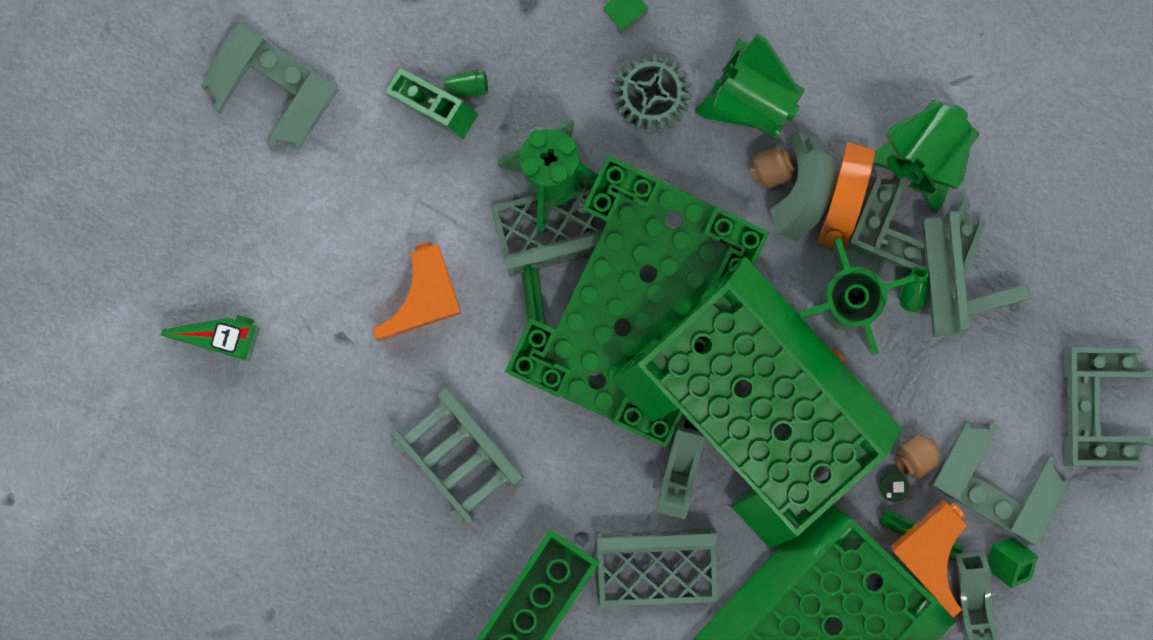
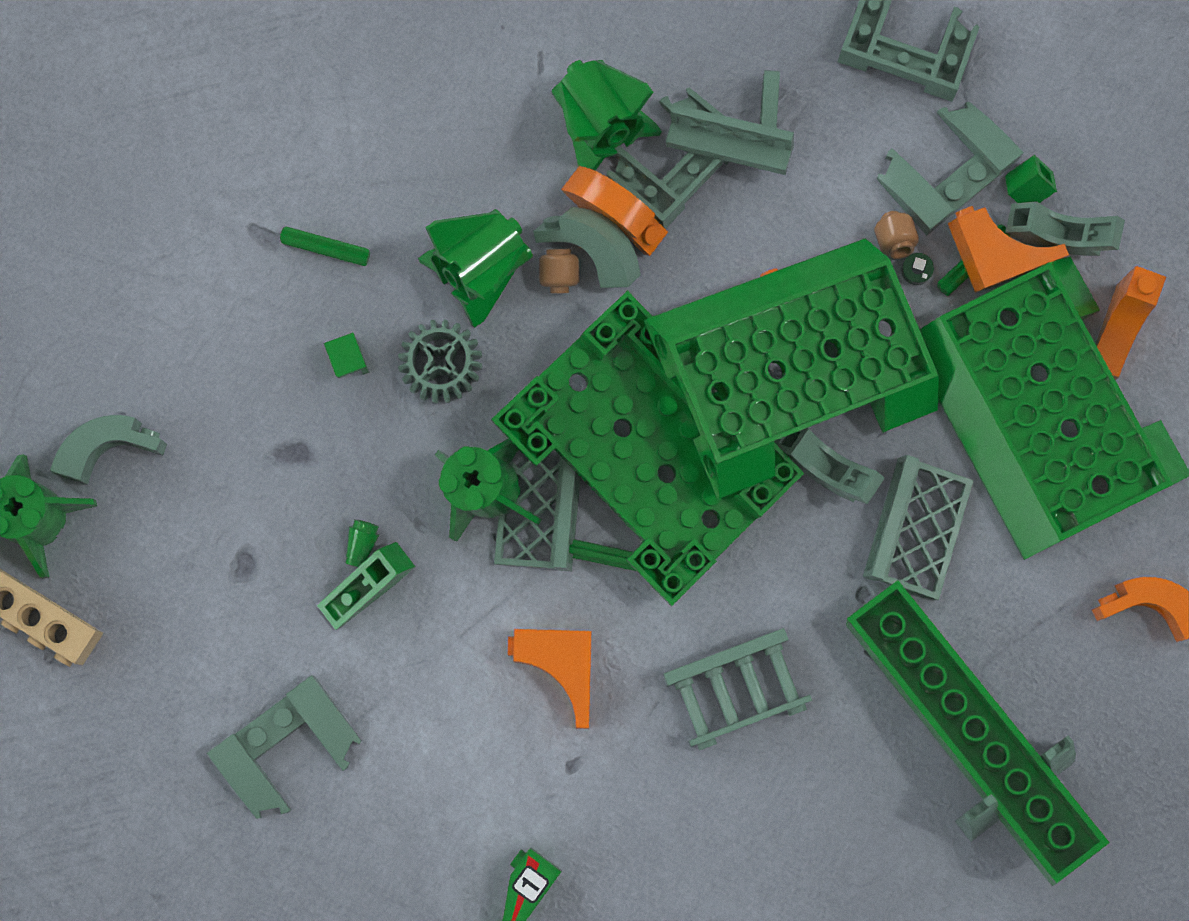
camera: 70 degrees left, 5 degrees down
green brick [798,238,915,355] -> none
green cone [898,267,929,312] -> none

